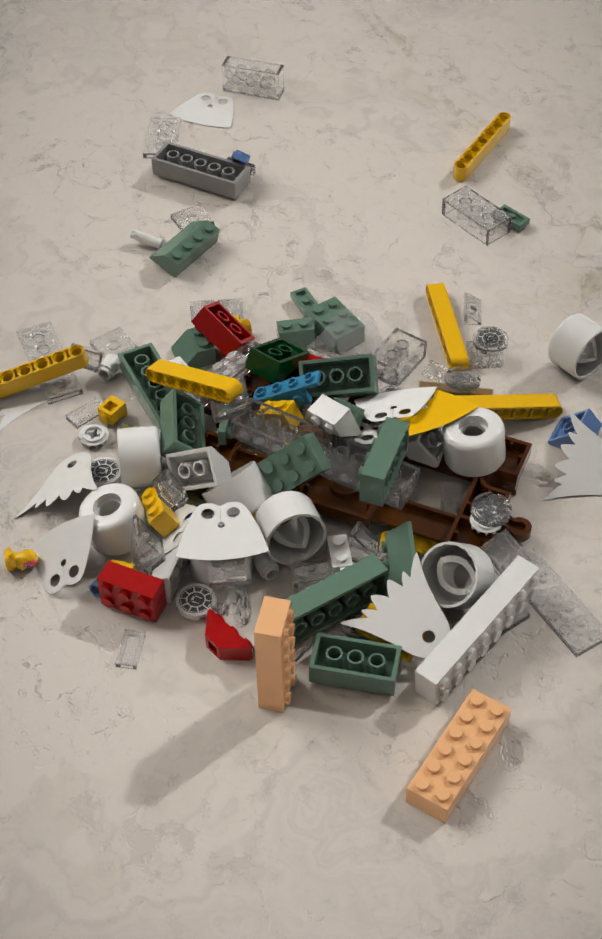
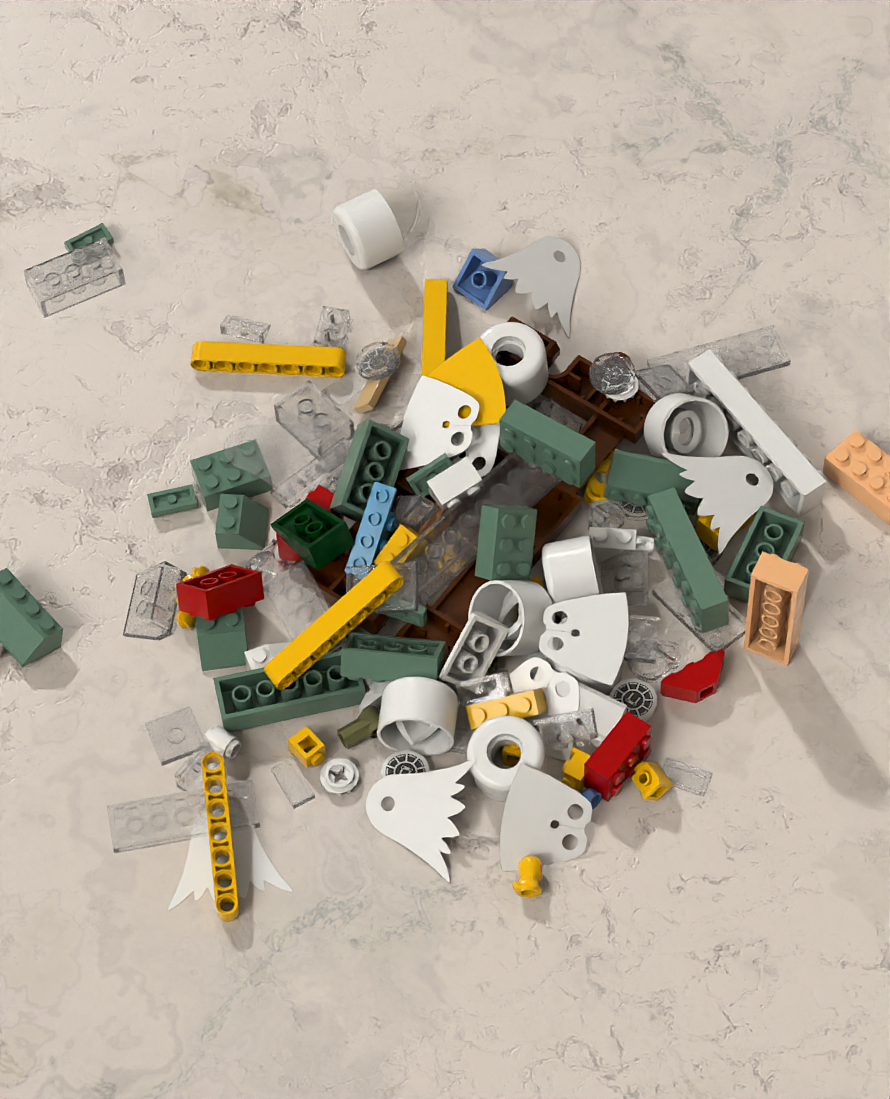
camera: 75 degrees left, 10 degrees up
clear tile [472,326,509,355] -> none
none -> yellow brick [631,761,673,801]

